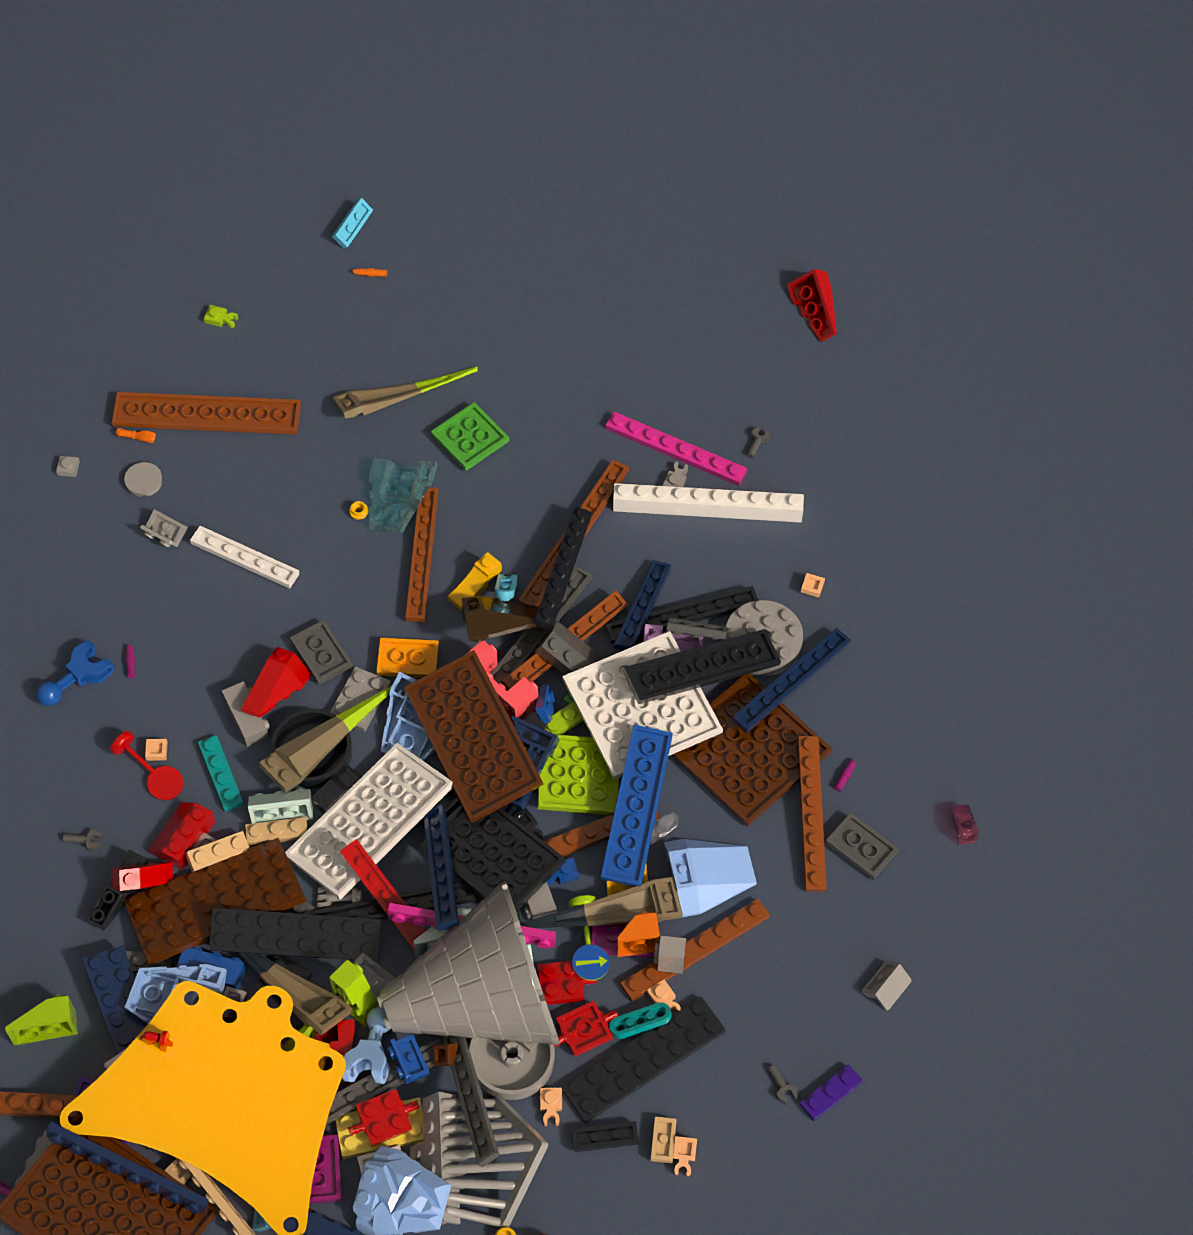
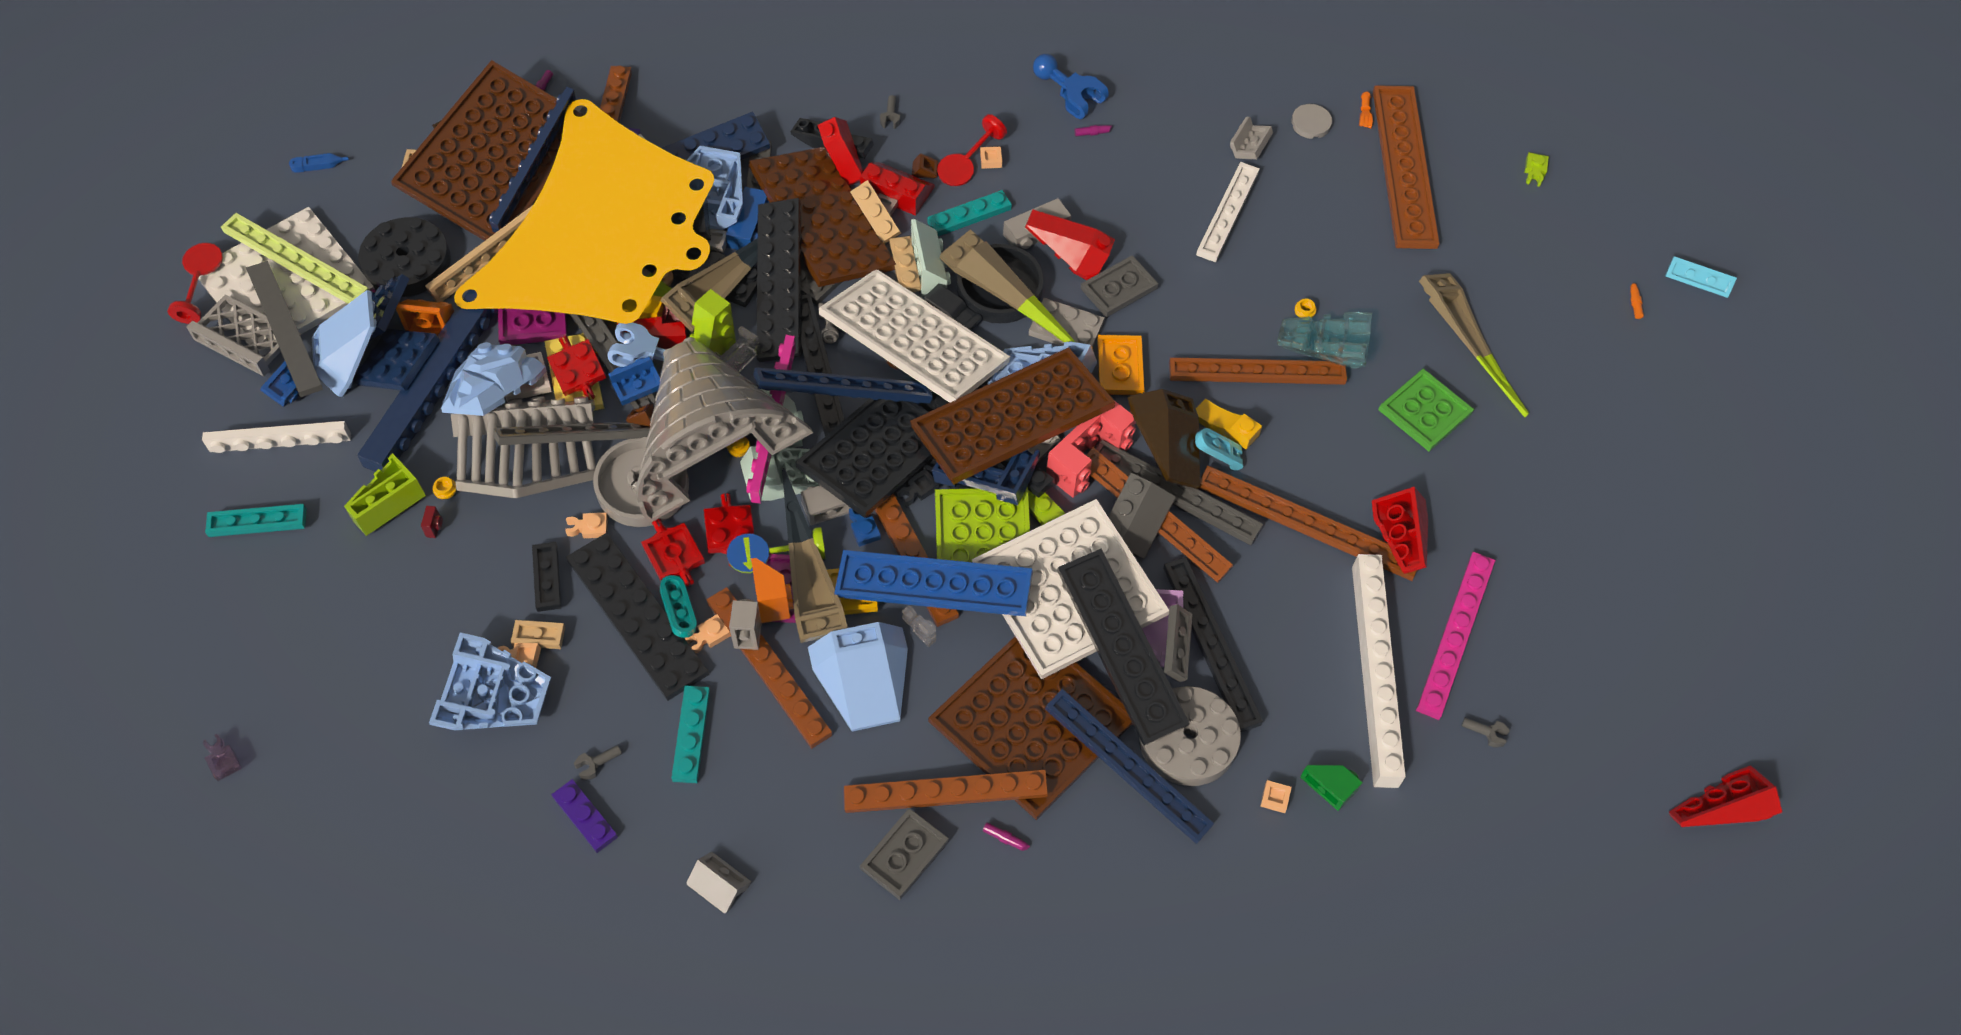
camera: 85 degrees right, 0 degrees up
lime slope [5,995,78,1046] -> none
light grey plate [56,456,80,477] -> none
red piece [140,1030,173,1052] -> none
red plate [340,839,426,951] -> none
black plate [534,506,593,630] -> none
blue plate [535,684,557,724] -> none
dark blue tile [614,560,671,651] -> none
light grey plate [663,461,688,487] -> none
clear pink leg [951,804,979,845] -> none
none -> light blue wedge [429,632,551,730]
none -> teal plate [671,686,710,783]
none -> reddish brown slope [912,153,938,178]
none -> green slope [1300,765,1363,811]
none -> red wedge [1371,487,1428,574]

